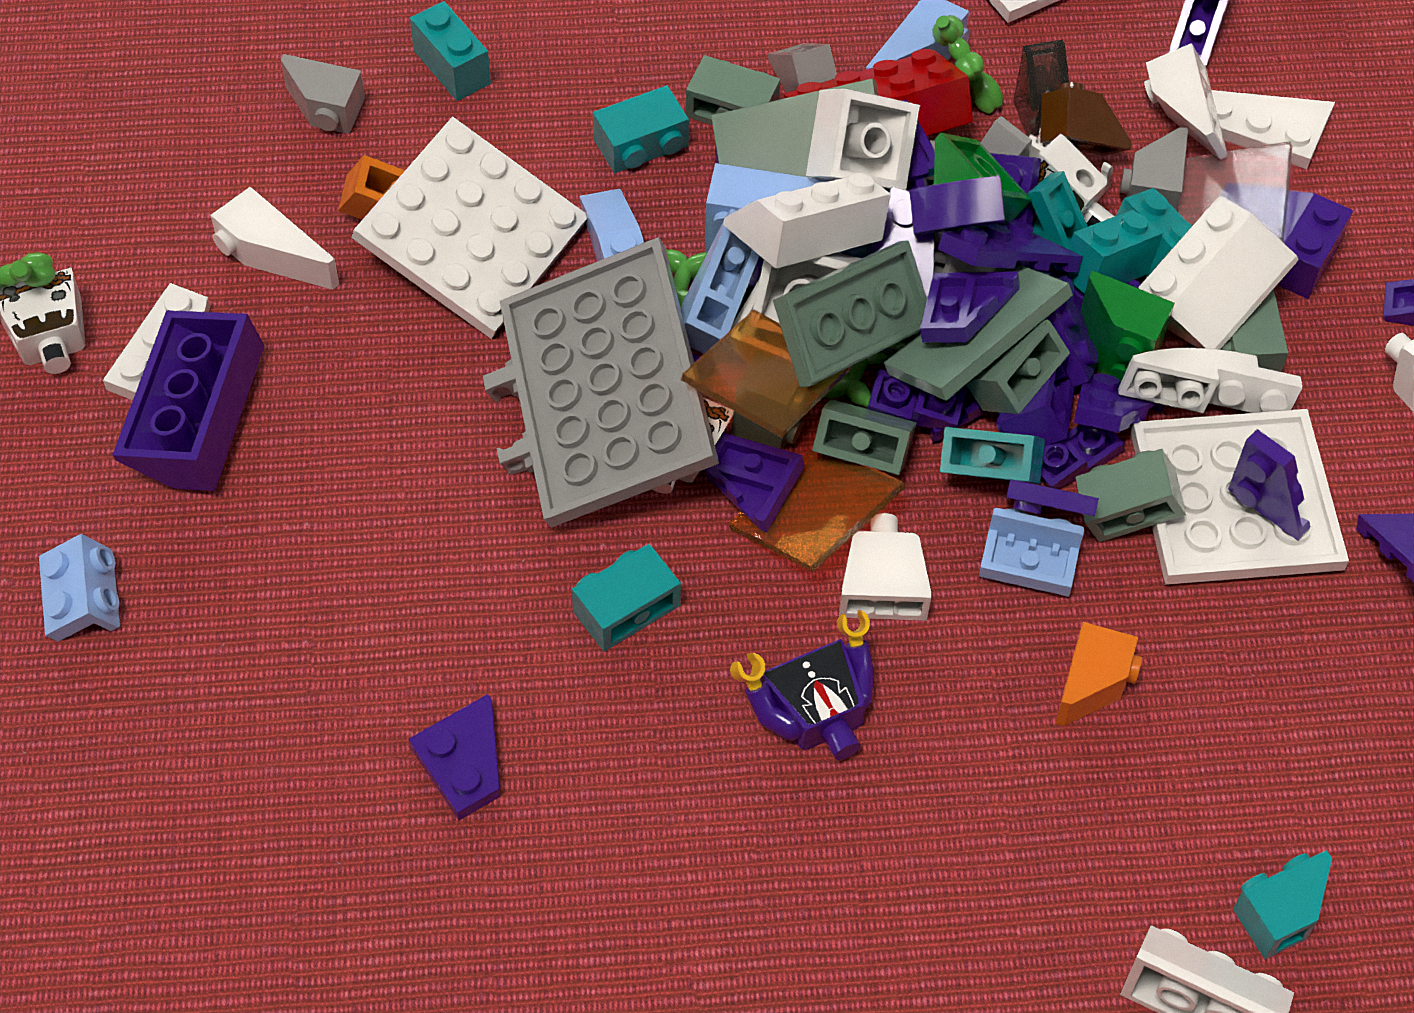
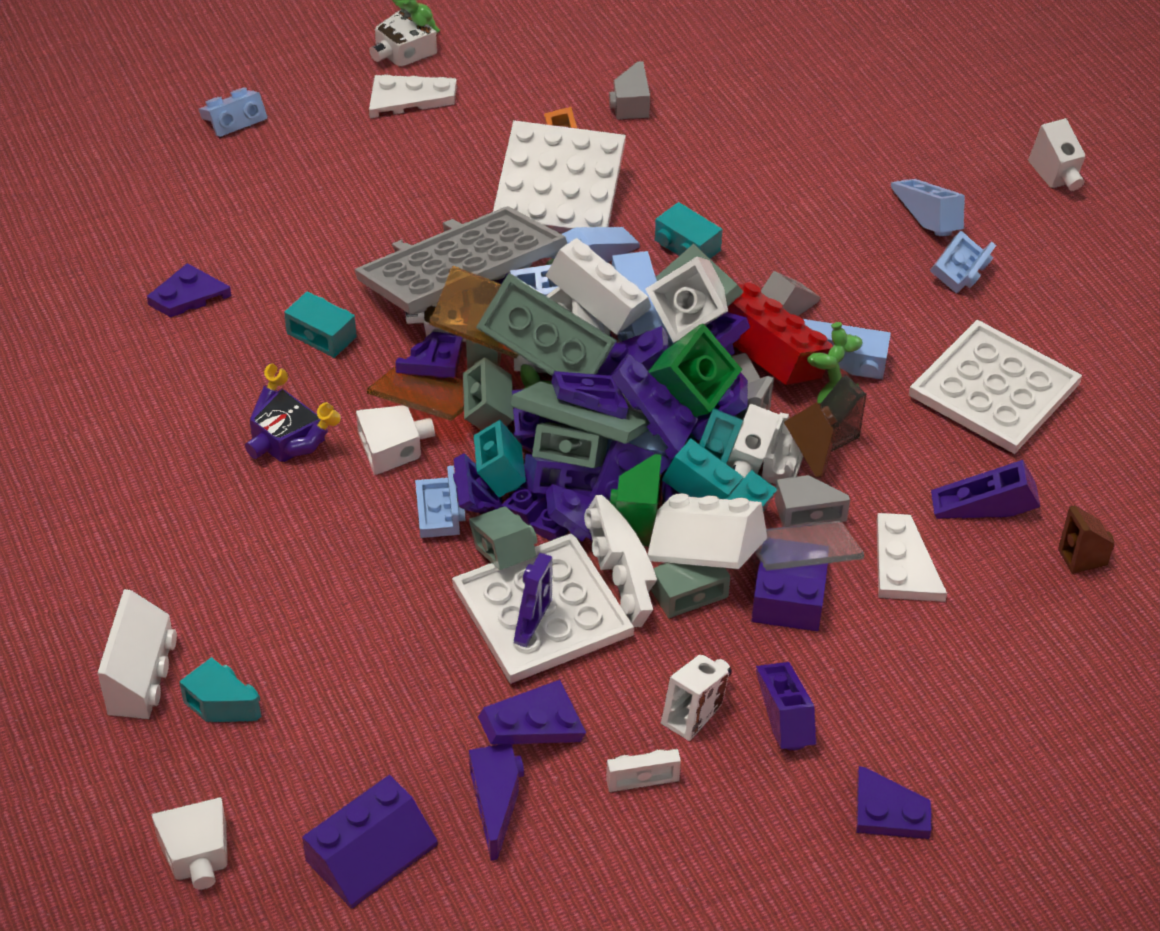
camera: 70 degrees right, 10 degrees down
dark purple slope [112,310,264,491] -> none
white slope [211,187,339,290] -> none
teal brick [410,1,491,101] -> none
sand green brick [686,55,781,125] -> none
dark purple slope [909,176,1005,235] -> none
orange slope [1055,622,1142,726] -> none
white slope [1144,43,1228,160] -> none

